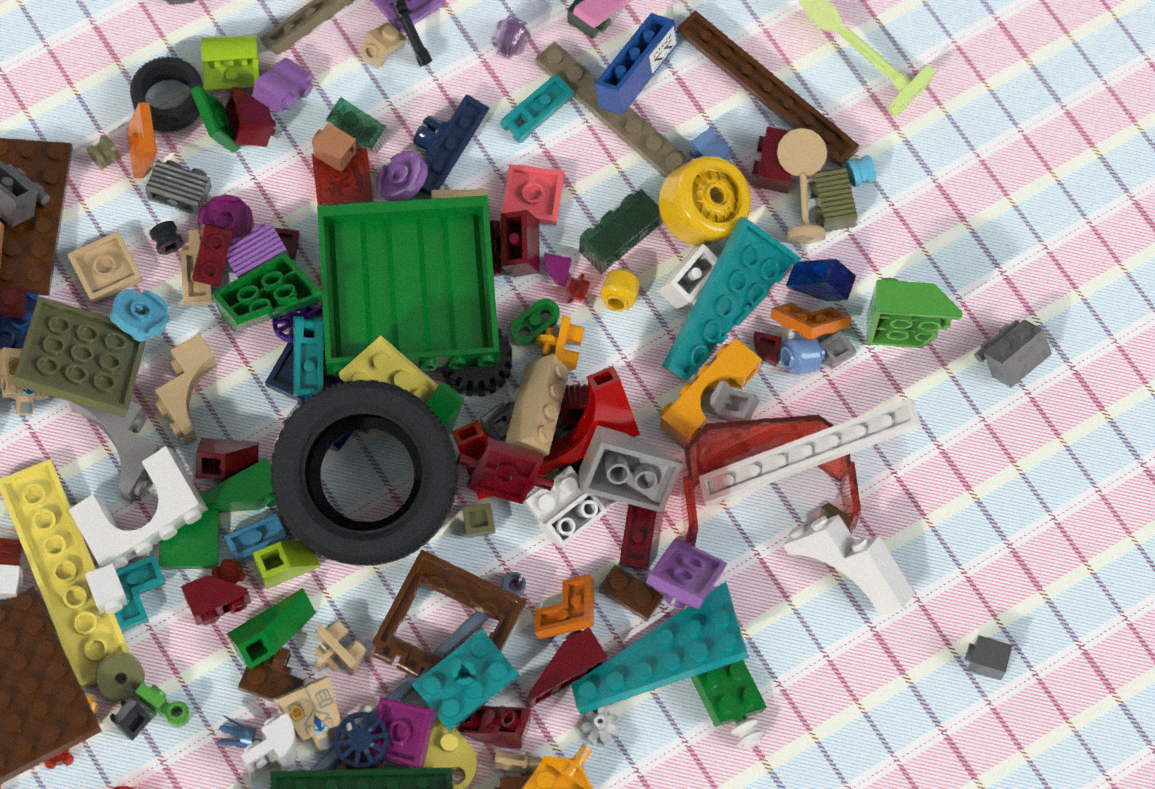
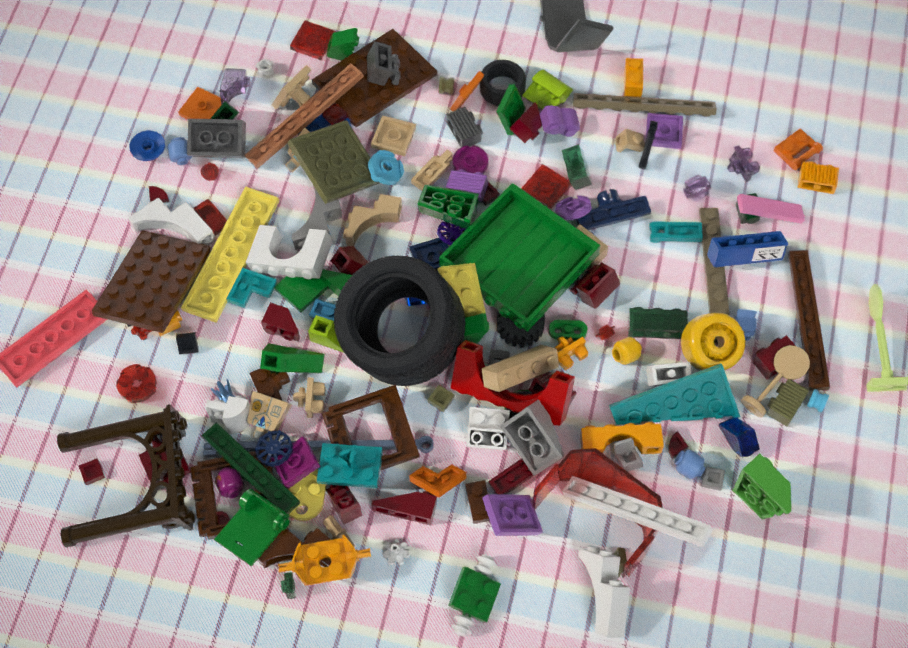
camera: 50 degrees right, 5 degrees down
white brick [85,563,128,614] -> none
olive piece [95,652,145,701] -> none
bright green plate [135,682,190,727] -> none
black wheel [149,221,184,255] -> none
dark red bracket [192,222,233,286] -> none
clear red plate [211,559,245,584] -> none
teal plate [293,316,324,396] -> none
nougat brick [312,123,357,172] -> none
dark red plate [457,438,554,504] -> none
coral plate [501,164,564,226] -> none
magenta tile [544,253,572,287] -> none
teal wing [571,581,749,715] -> none
orange plate [770,302,851,339] -> none
flat silver brick [974,319,1052,388] -> none

